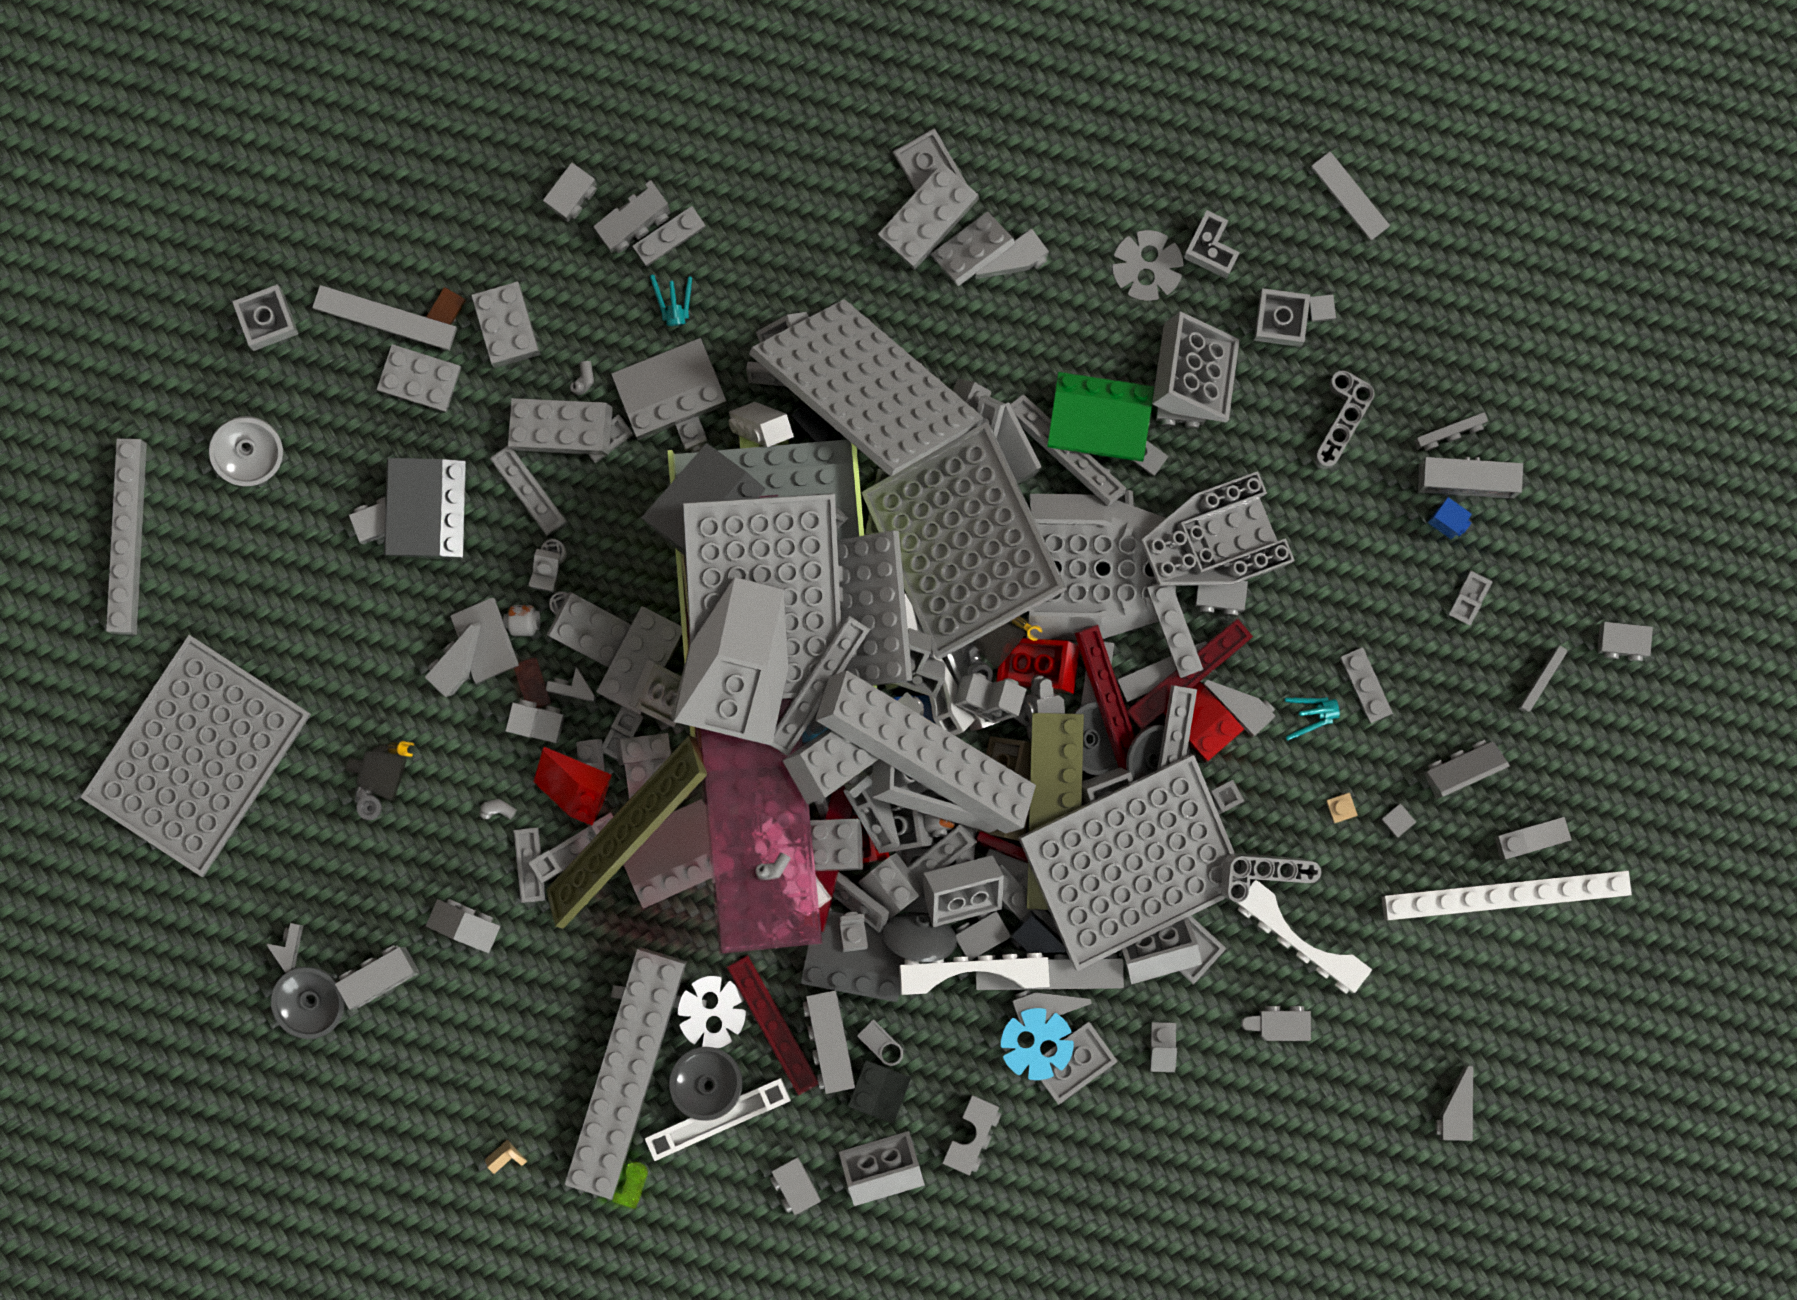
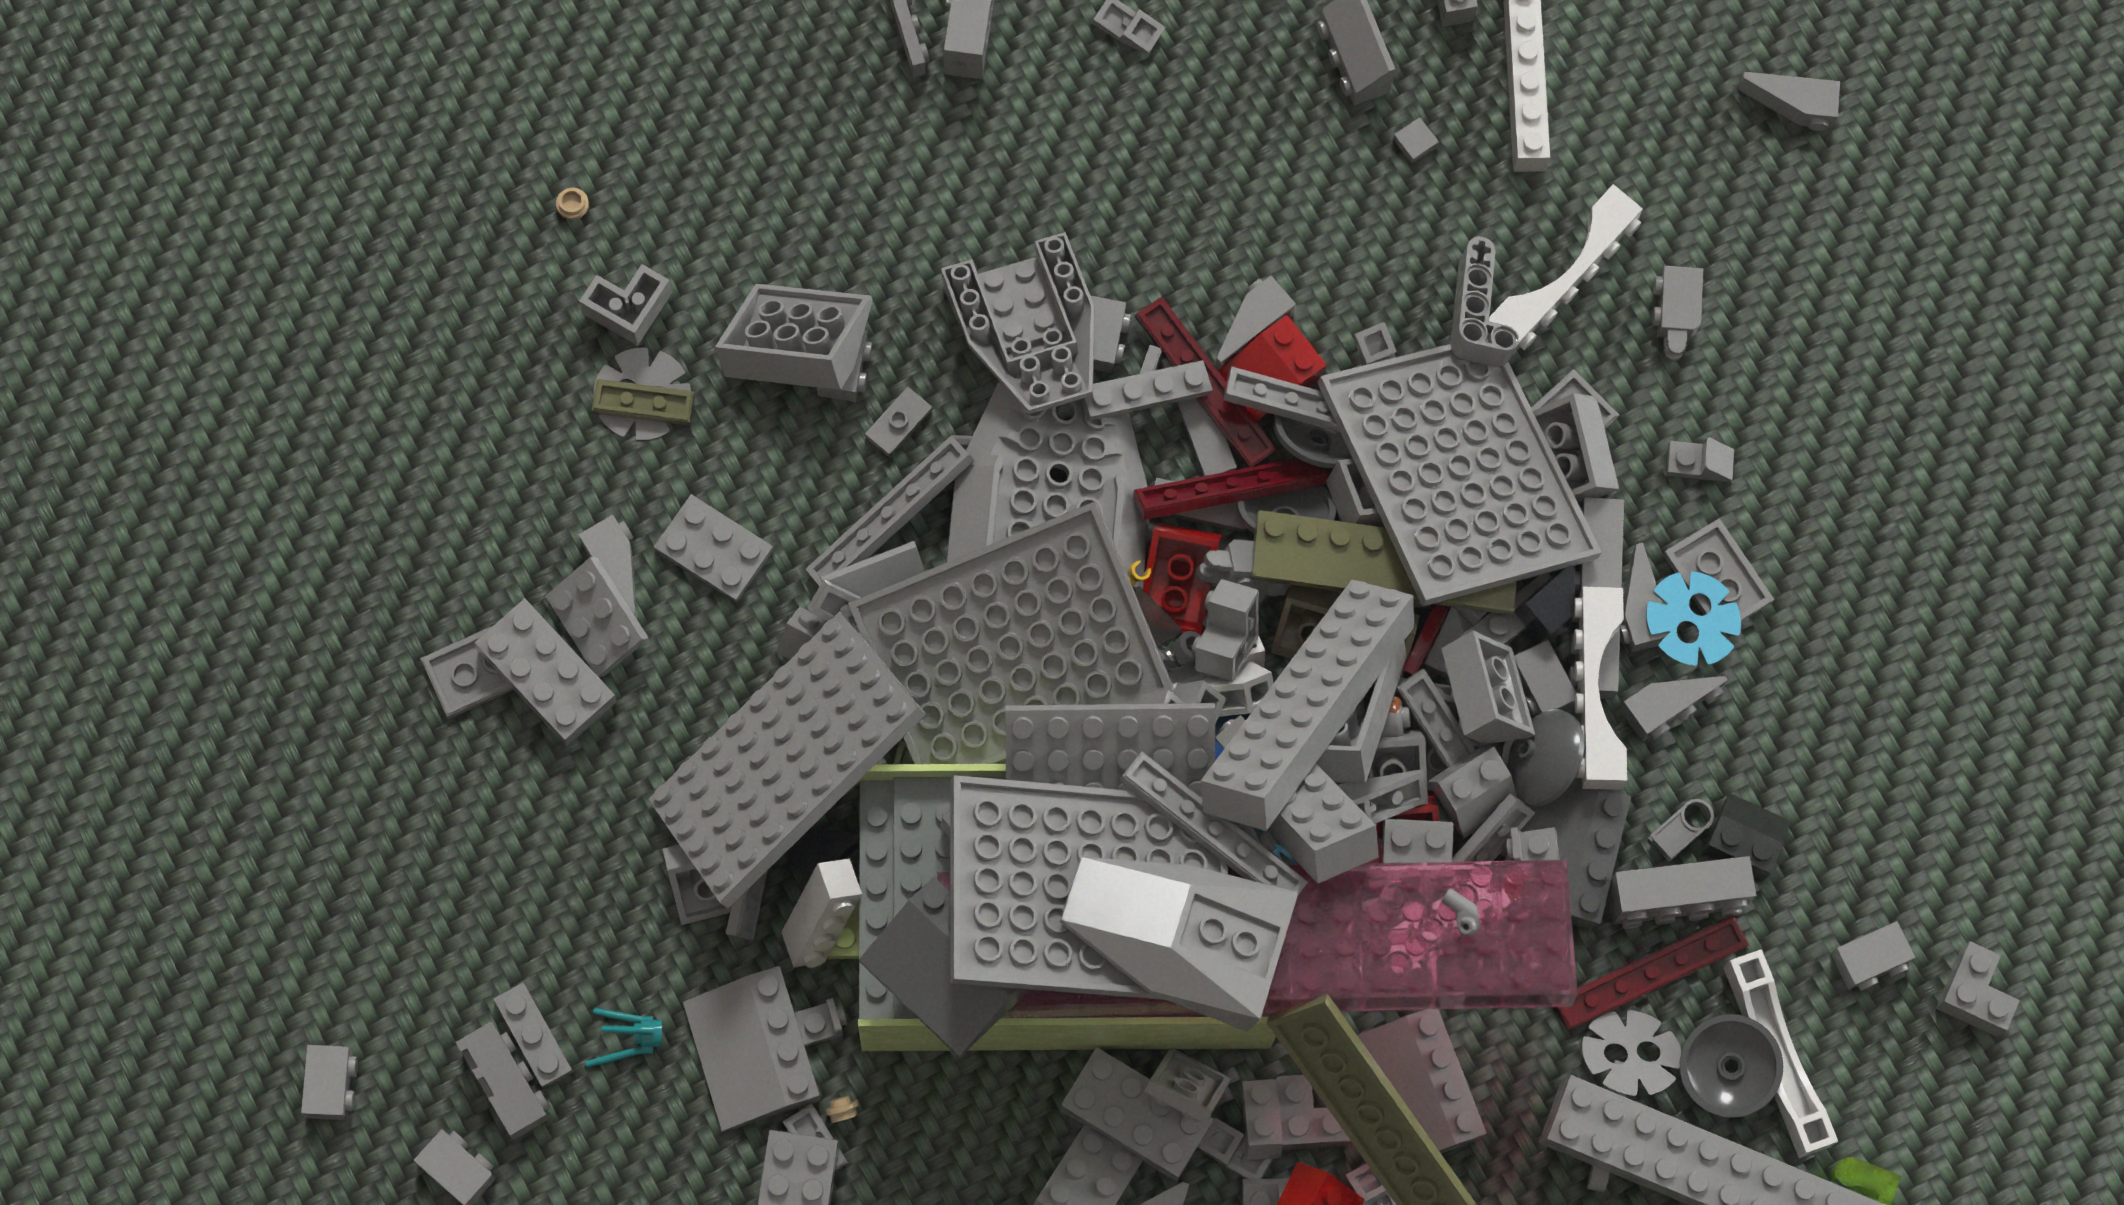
camera: 90 degrees left, 10 degrees down
light grey arm [570,361,594,395] -> none
light grey slope [839,1131,925,1206] -> none
light grey arch [942,1095,1001,1175] -> none
green slope [1047,372,1154,462] -> none
light grey brick [1254,288,1310,347] -> none
teal plant [1284,697,1340,740] -> none
light grey tile [1309,295,1336,322] -> none
light grey tile [1311,152,1390,242] -> none
light grey beam [1315,371,1374,470] -> none
tan plate [1326,793,1358,823] -> none
light grey plate [1340,647,1393,724] -> none
blue brick [1427,497,1472,539] -> none
none -> light grey brick [301,1045,358,1120]
none -> tan plate [556,188,589,220]
none -> olive tile [592,379,695,426]
none -> light grey plate [654,494,774,603]
none -> tan plate [825,1096,859,1123]
none -> light grey tile [1140,345,1162,374]
none -> light grey slope [1619,676,1728,741]
none -> light grey brick [1936,941,2020,1037]

